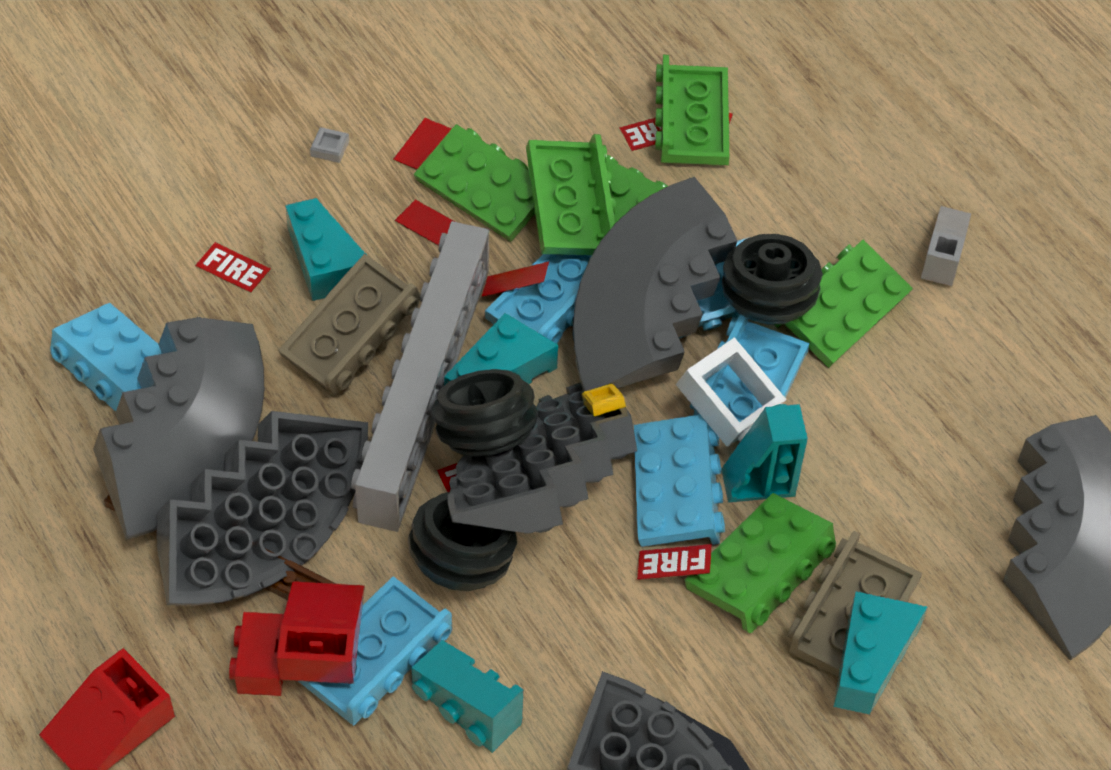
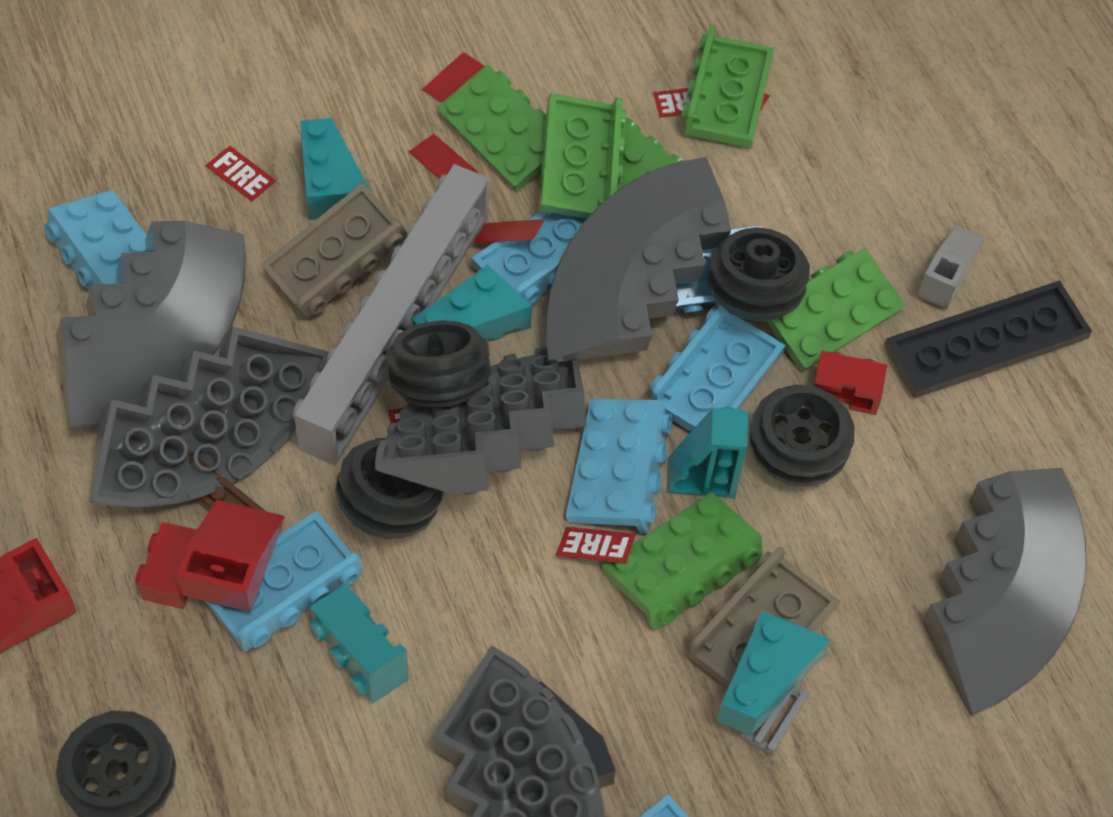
camera: 10 degrees right, 5 degrees up
light grey tile [310,127,350,163] -> none
yellow tile [582,384,626,416] -> none
white window [676,337,787,447] -> none
none -> light grey tile [740,687,809,756]
none -> pearl dark grey wheel [749,385,855,487]
none -> red brick [813,350,888,415]
none -> black plate [884,280,1092,398]

